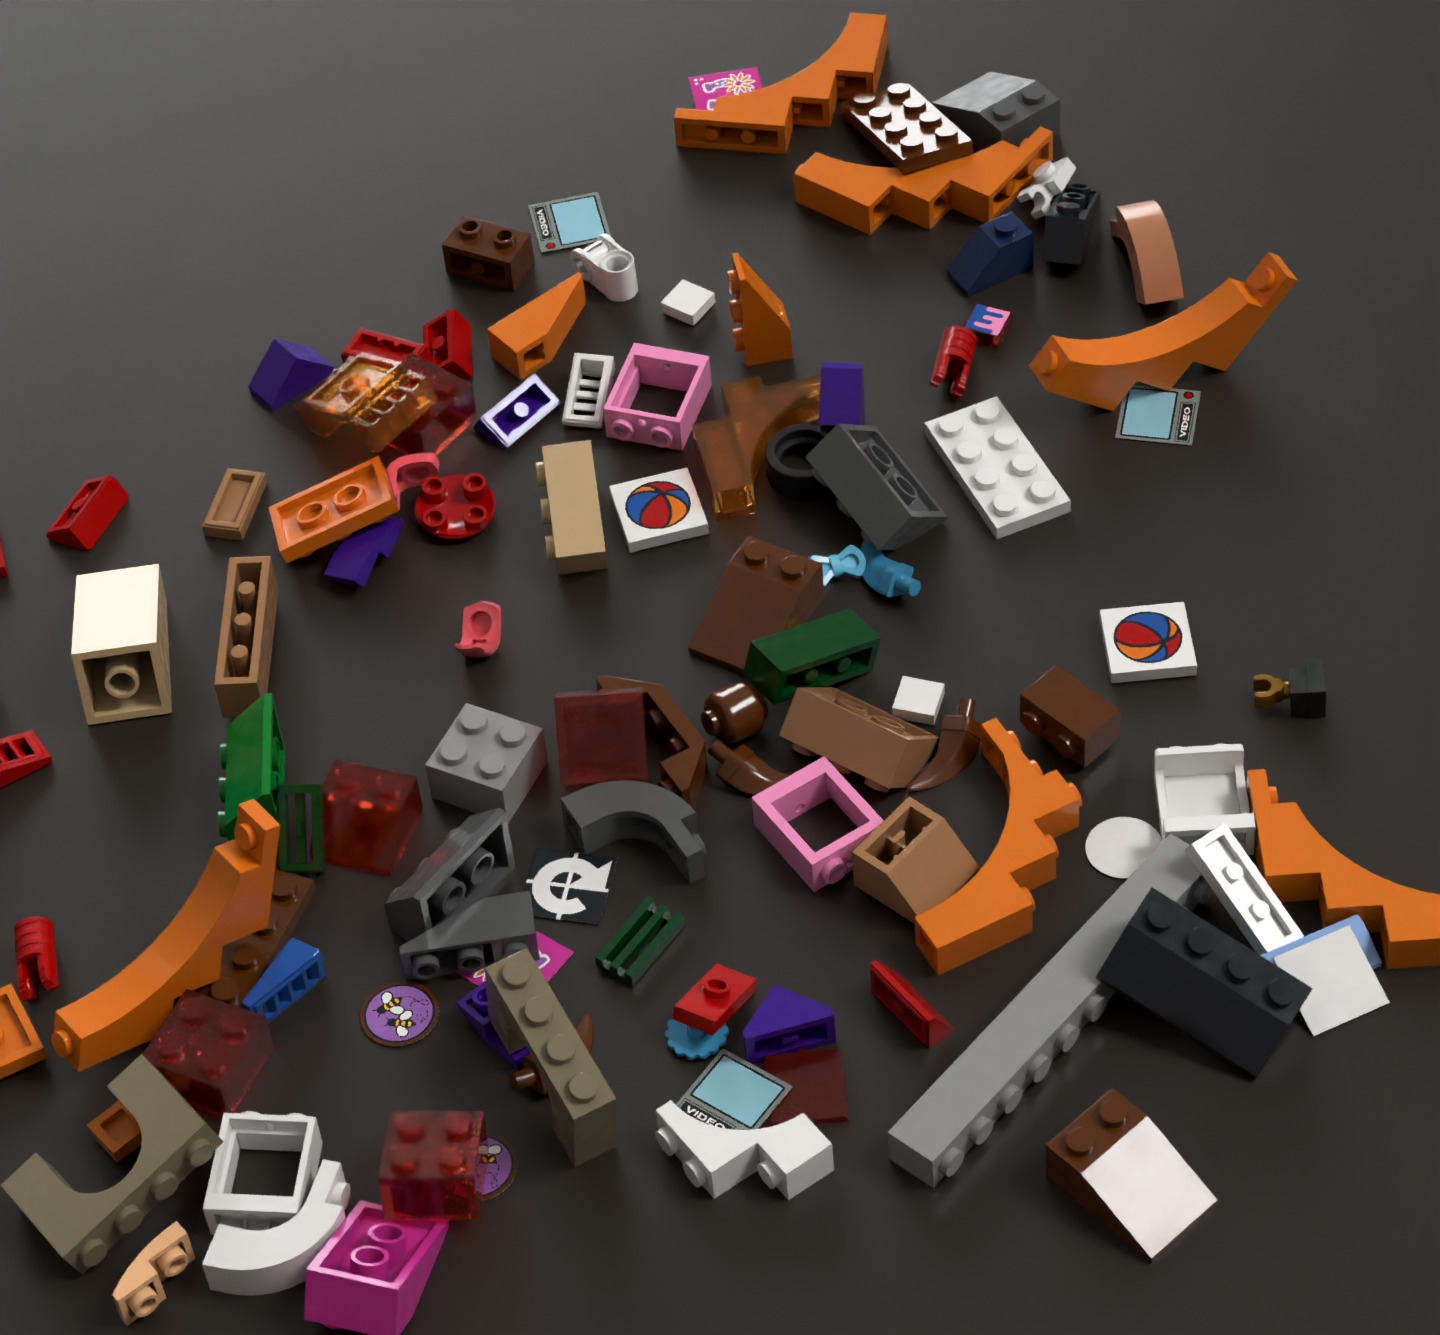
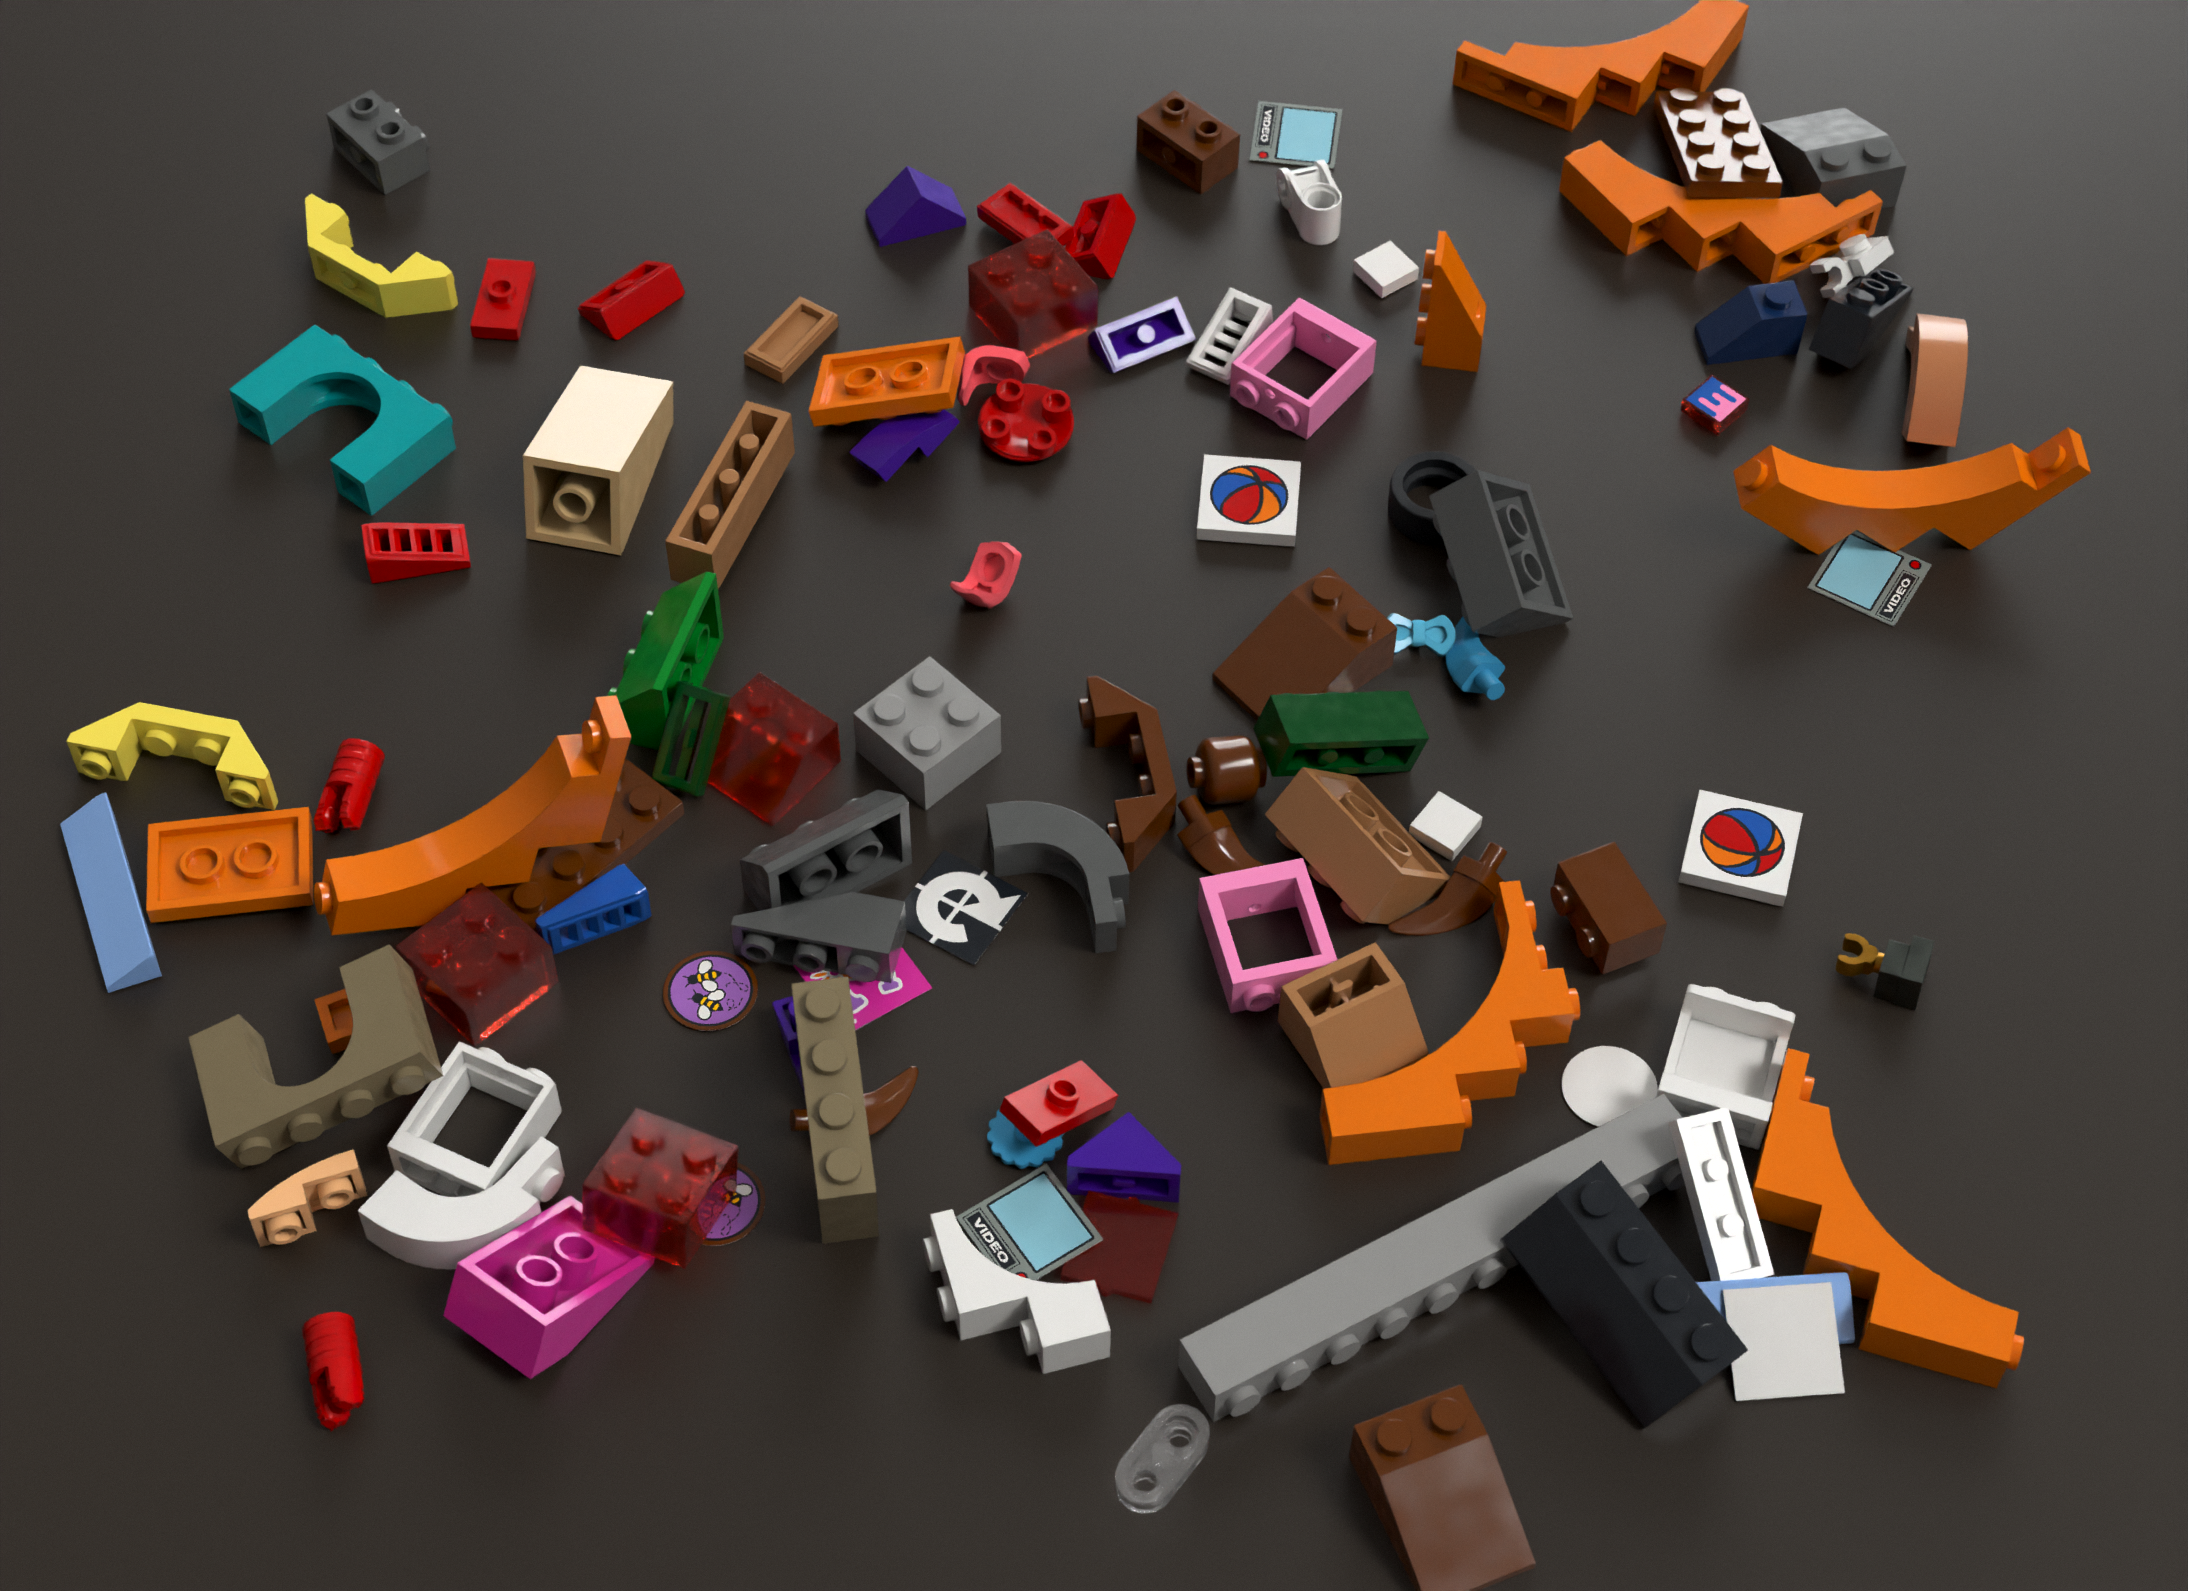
camera: 15 degrees right, 5 degrees up
clear orange plate [292,352,439,452] -> none
orange slope [487,272,586,381] -> none
tan wedge [536,440,608,575] -> none
clear red brick [554,687,650,785] -> none
dark green tile [595,896,685,986] -> none
sticker [689,67,762,111] -> none
clear orange arch [692,375,821,521] -> none
dark purple slope [819,362,865,426] -> none
red slope [870,960,954,1048] -> none
white plate [924,396,1071,539] -> none
red hinge [929,326,978,398] -> none
none -> clear plate [1115,1404,1210,1513]

